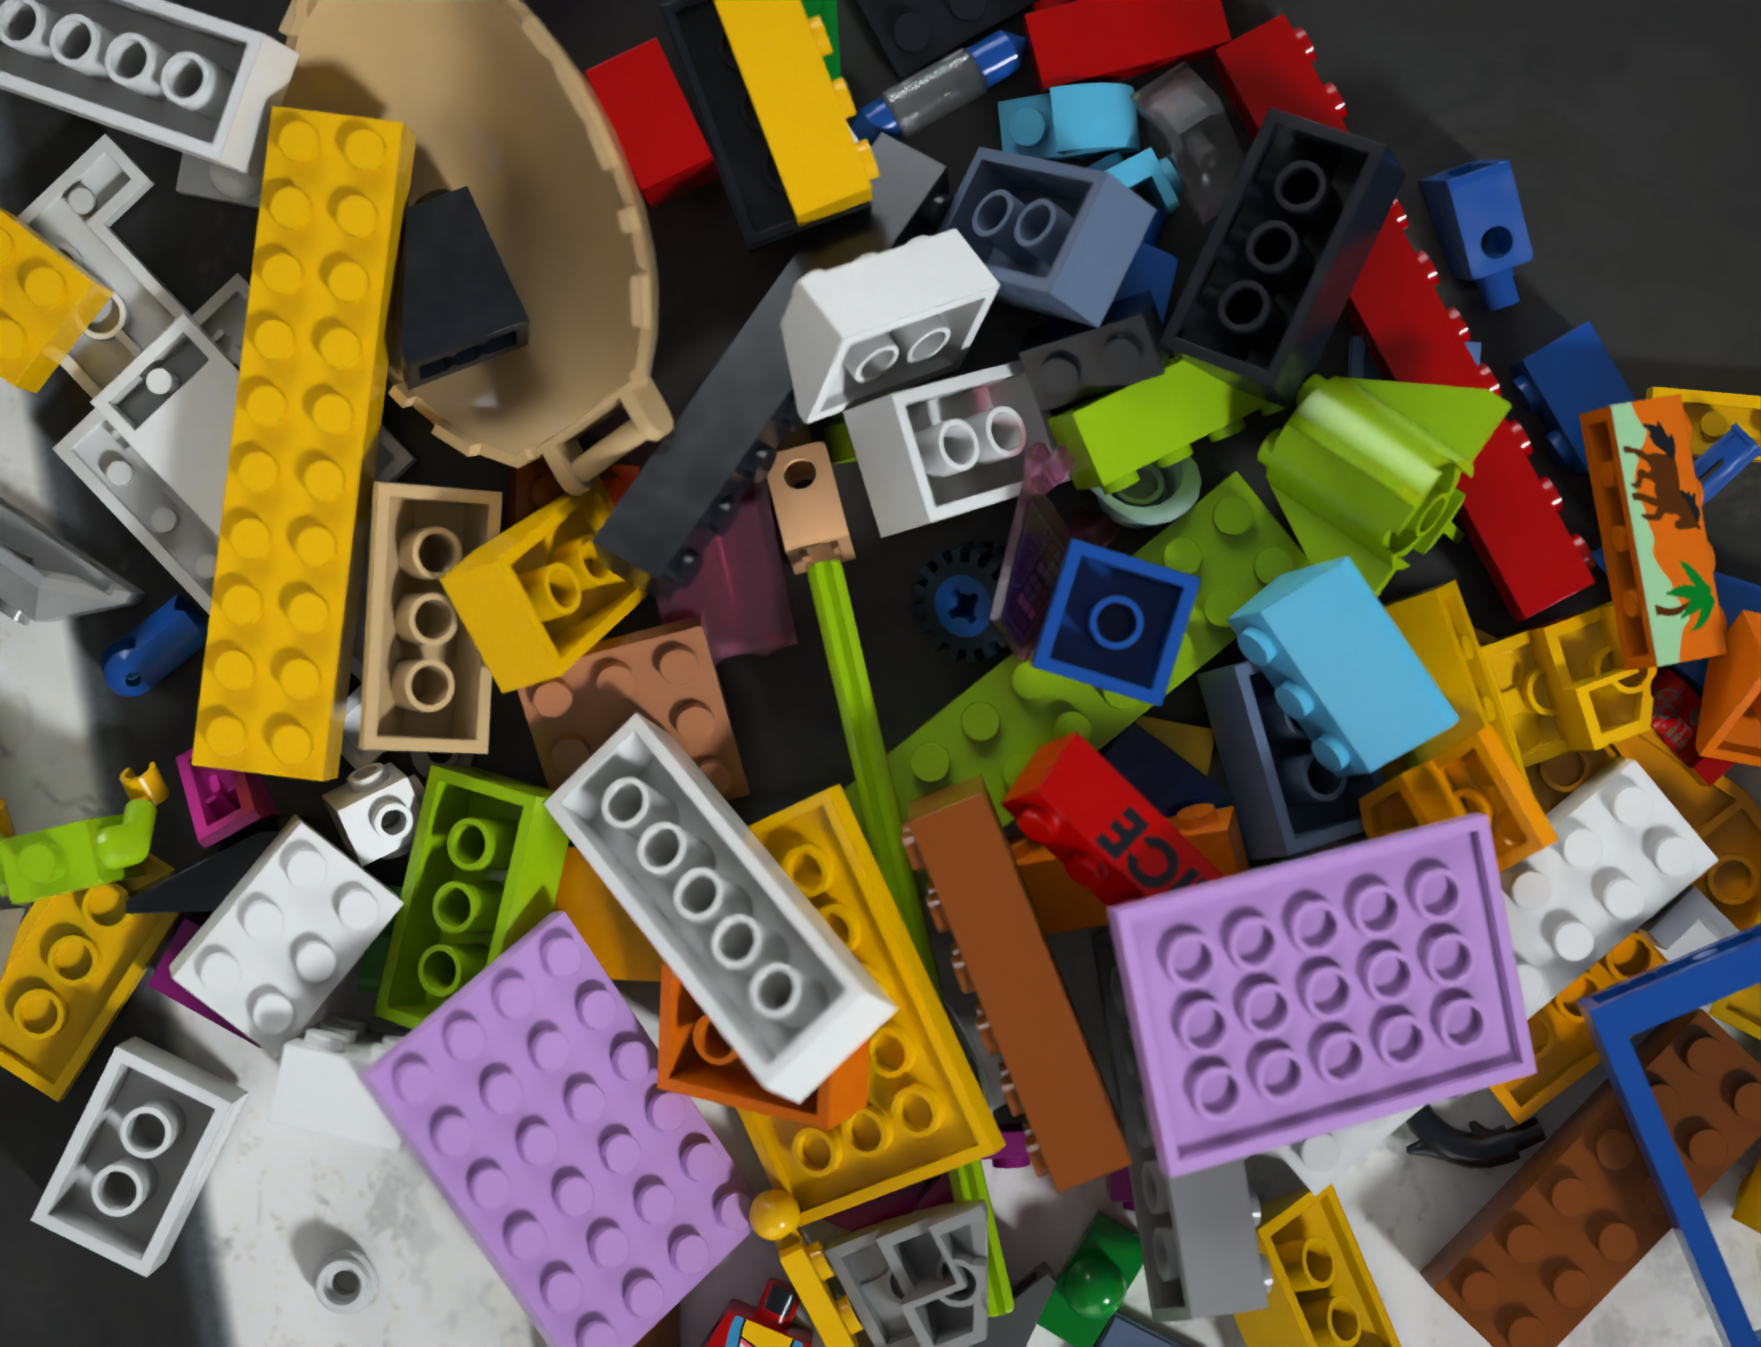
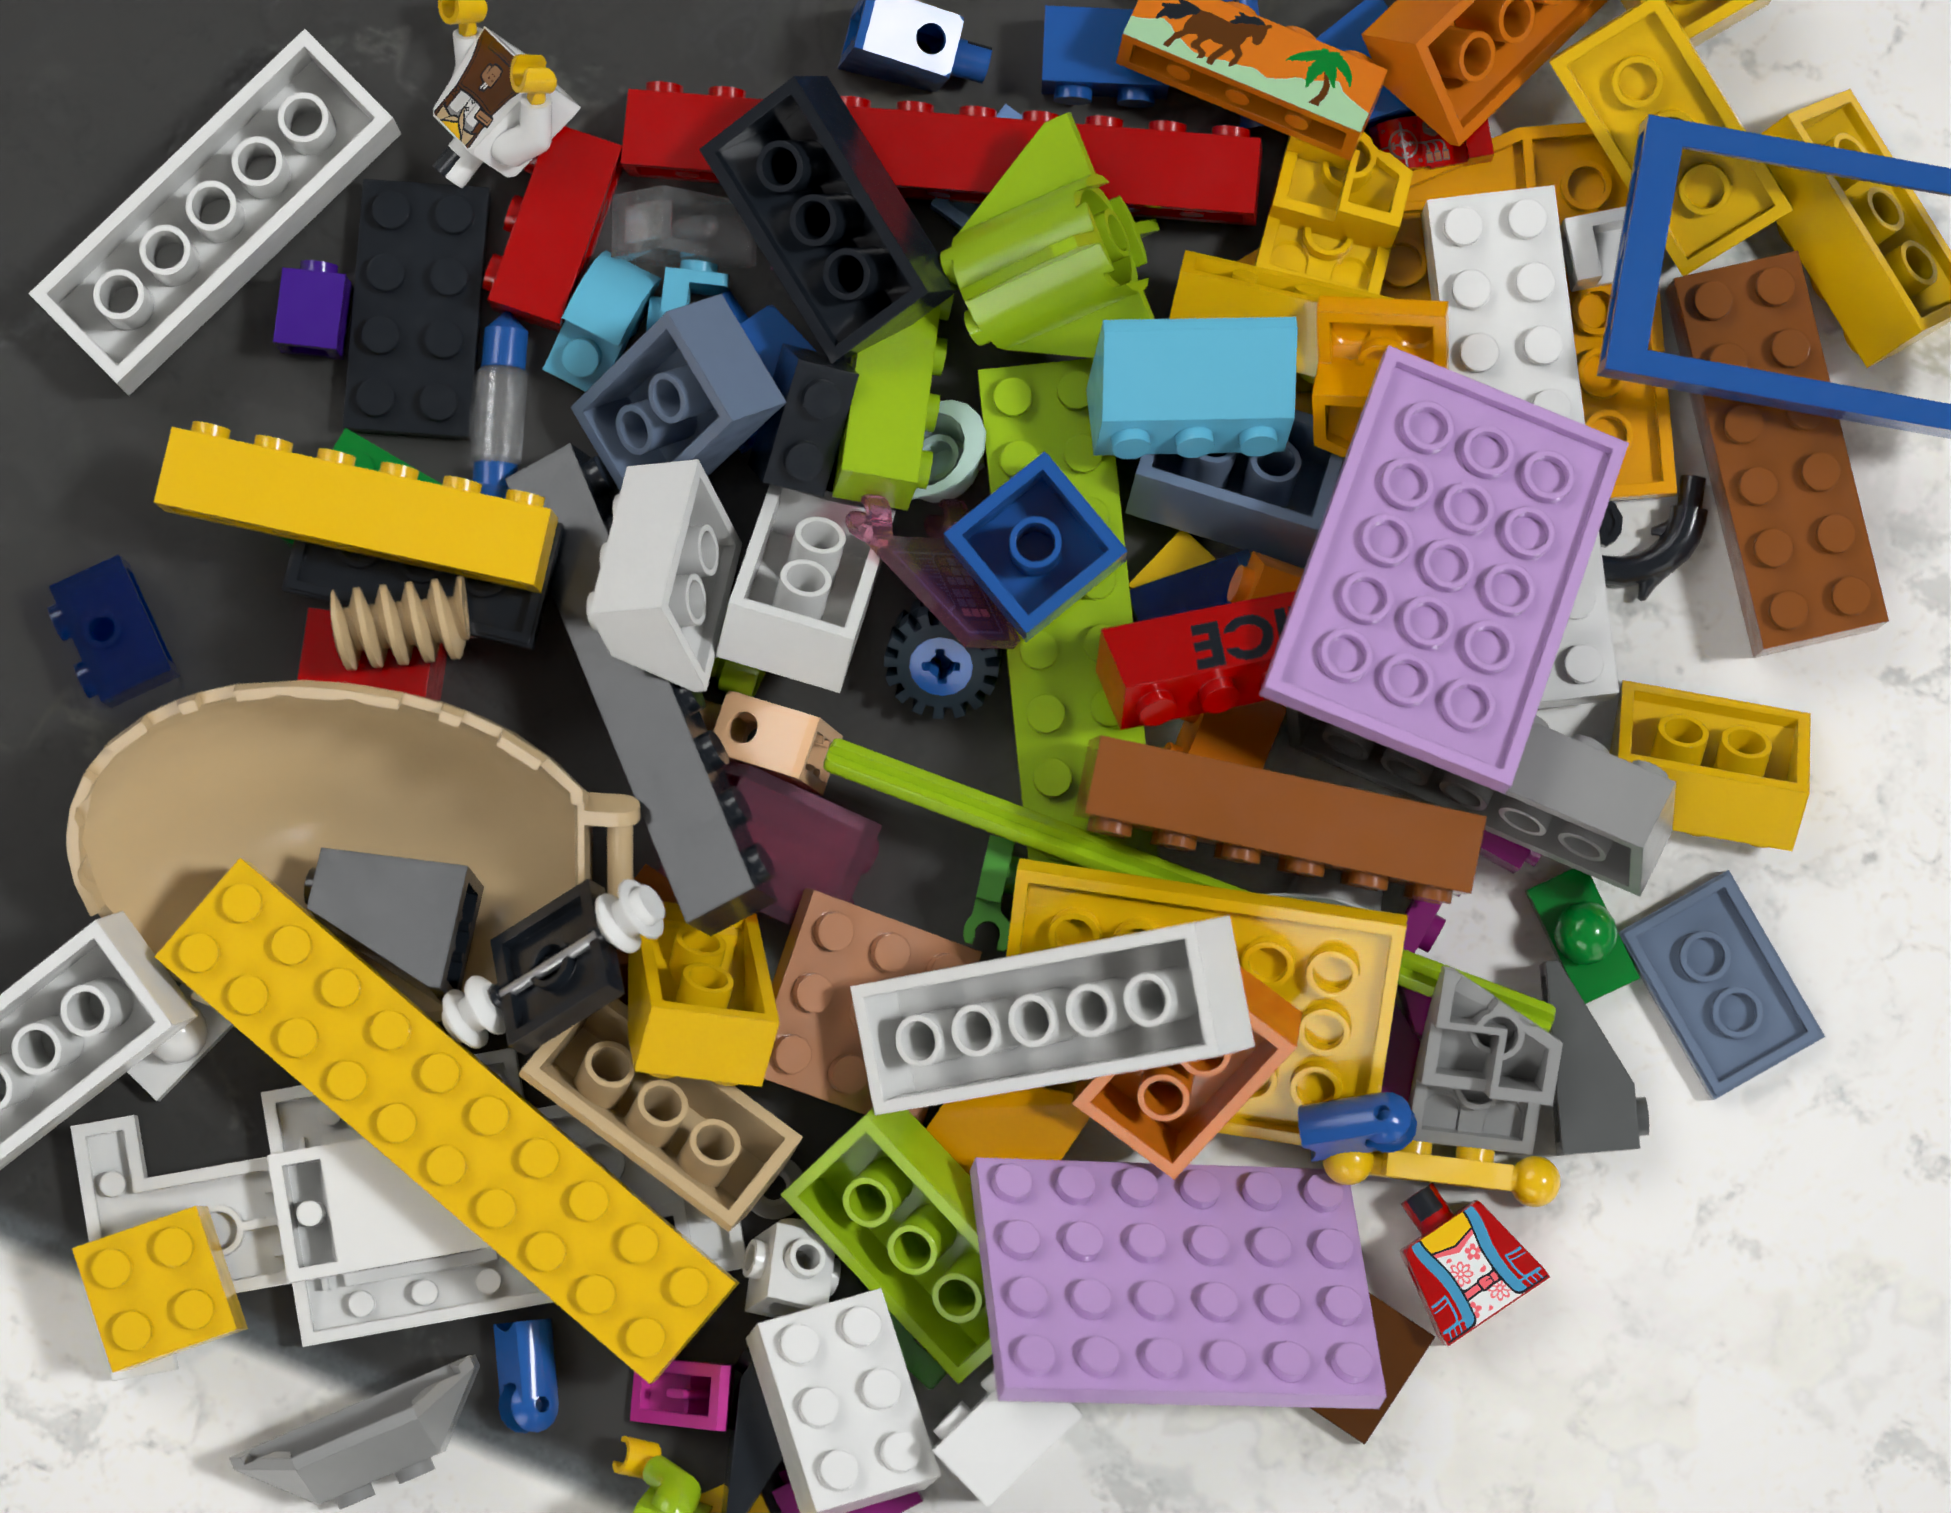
camera: 55 degrees left, 5 degrees down
none -> tan piece [330,576,470,671]
none -> black plate [442,879,665,1055]
none -> bright green plate [963,835,1025,953]
none -> blue piece [1298,1092,1417,1162]

